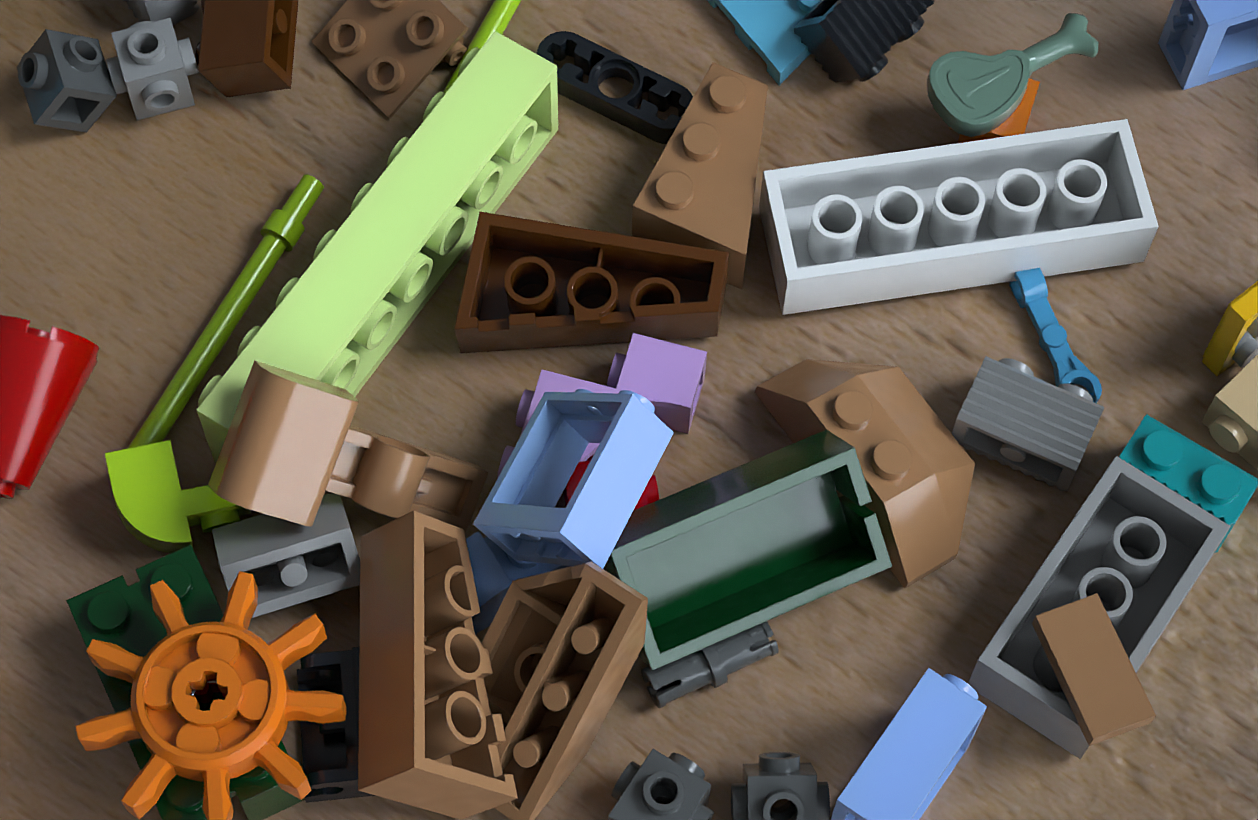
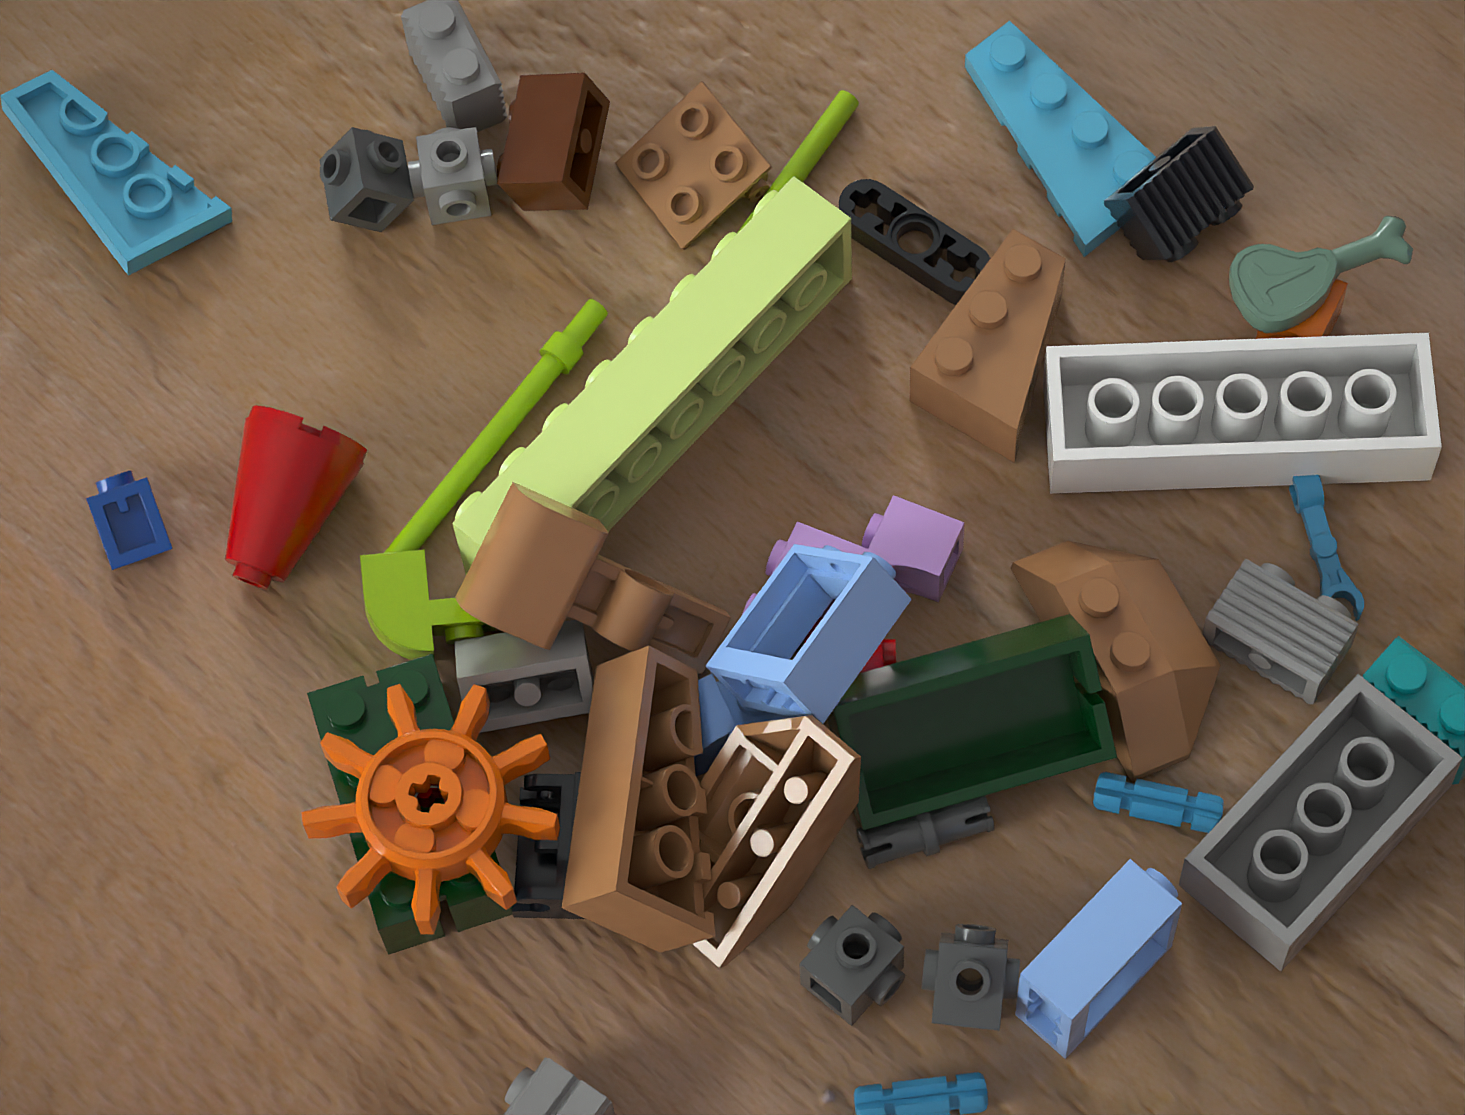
camera: 15 degrees right, 0 degrees up
reddish brown wedge [454,211,729,353] -> none
medium nougat tile [1032,593,1156,746] -> none
none -> dark azure axle [1093,772,1224,833]

